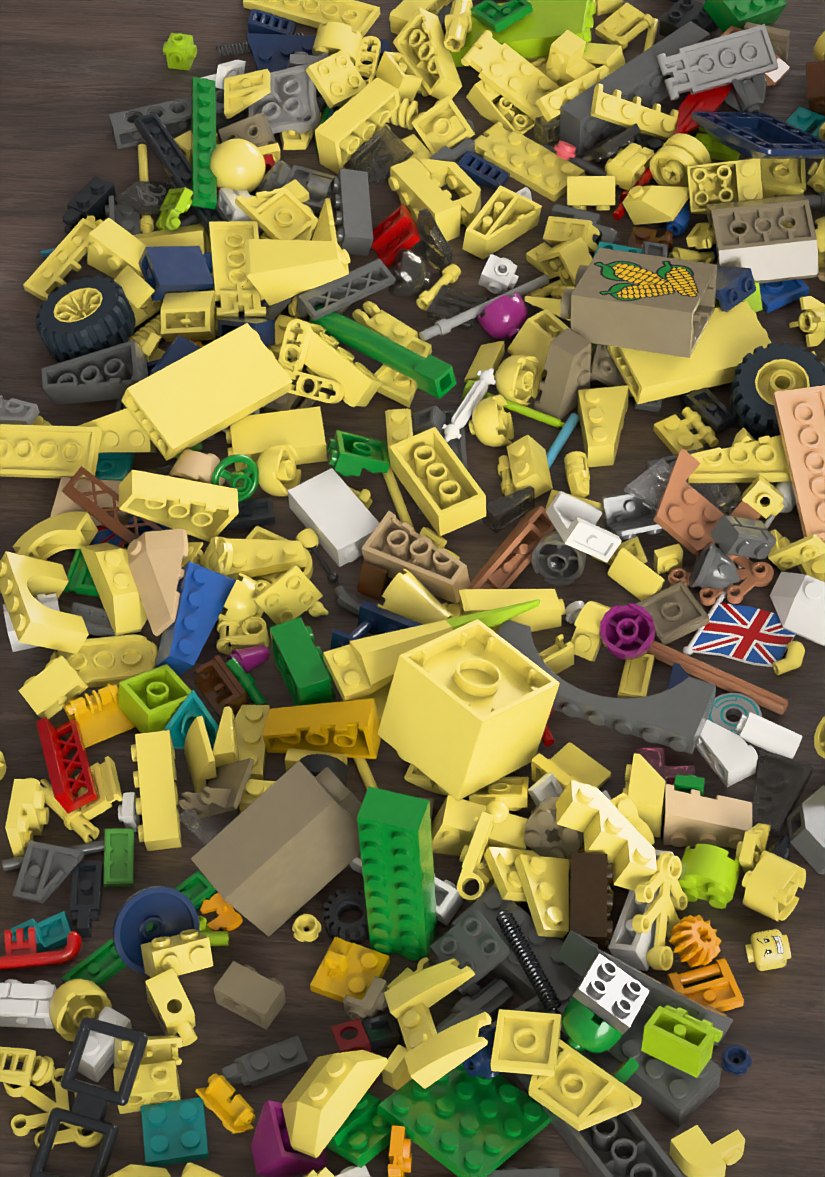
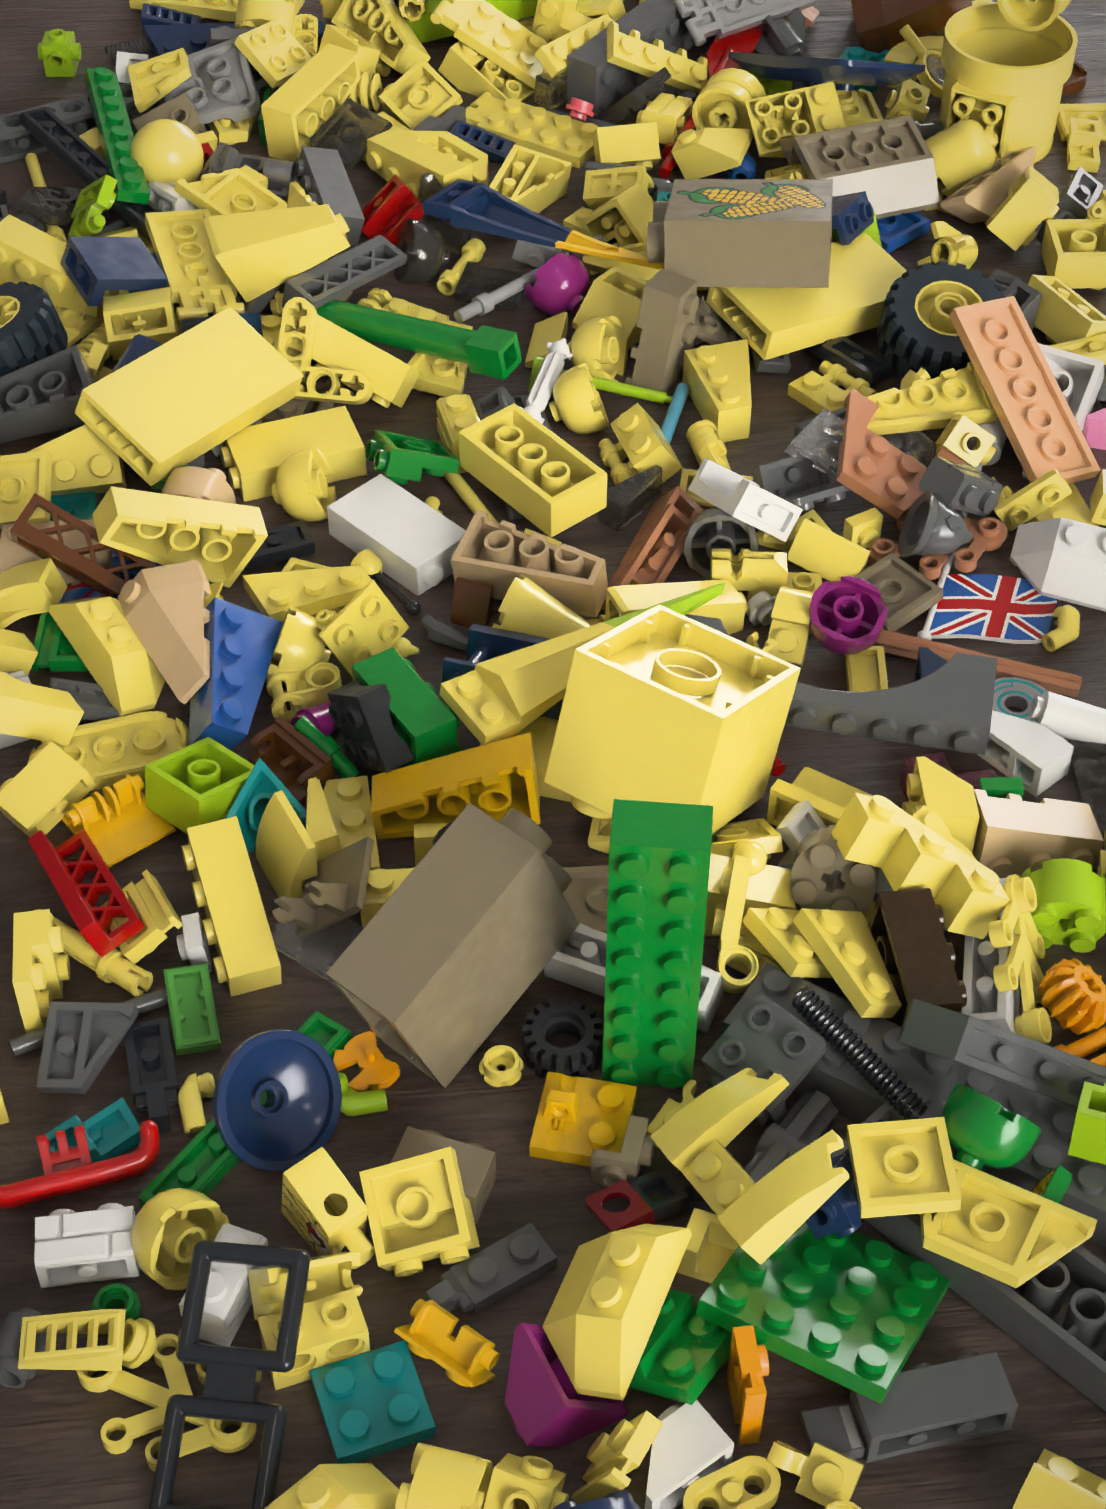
camera: 15 degrees left, 5 degrees down
light yellow slope [114,265,155,309] -> none
light yellow brick [141,929,213,978] -> none
light yellow wheel [200,537,233,577] -> none
green piece [211,454,259,502] -> none
plate [573,953,649,1034] -> none
none -> green plate [91,1283,141,1320]
none -> light yellow arm [178,1072,215,1134]
none -> black brick [327,681,414,773]
none -> light yellow plate [359,1146,480,1277]
none -> dark blue plate [423,179,664,270]
none -> light yellow plate [710,548,822,603]

